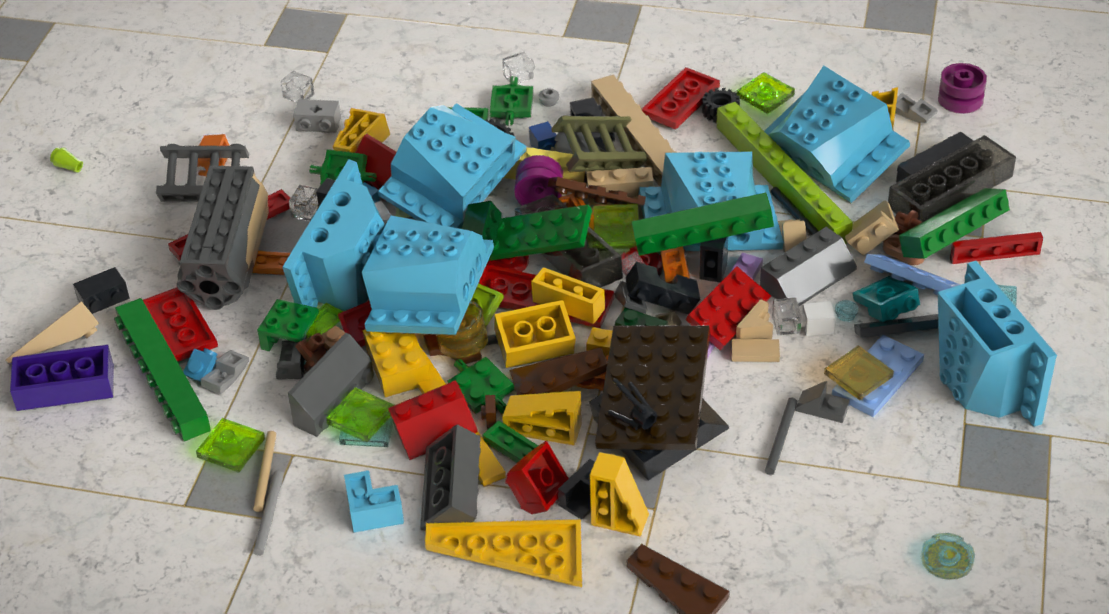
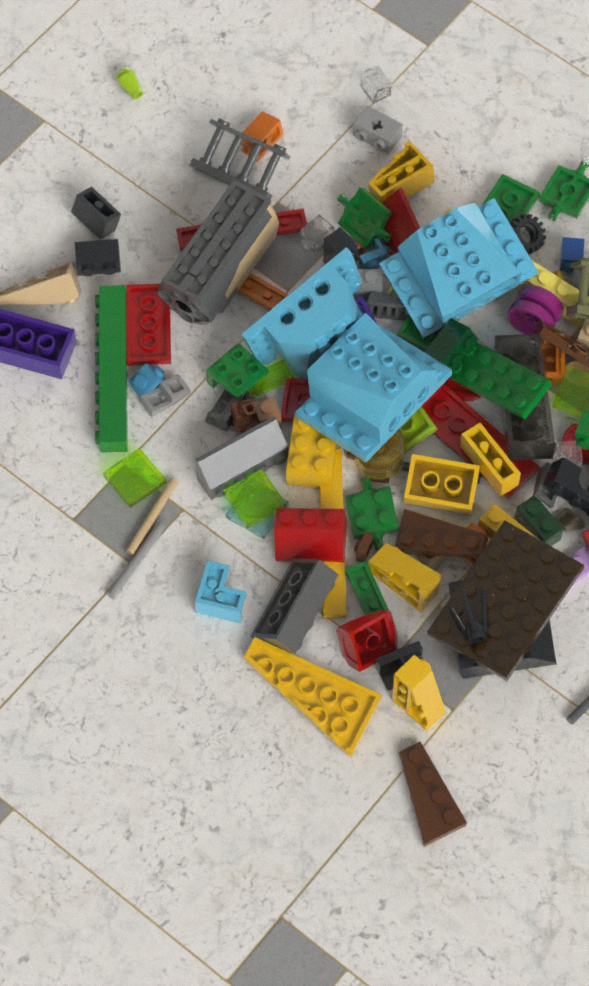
camera: 25 degrees right, 20 degrees up
none -> black brick [71,186,121,240]

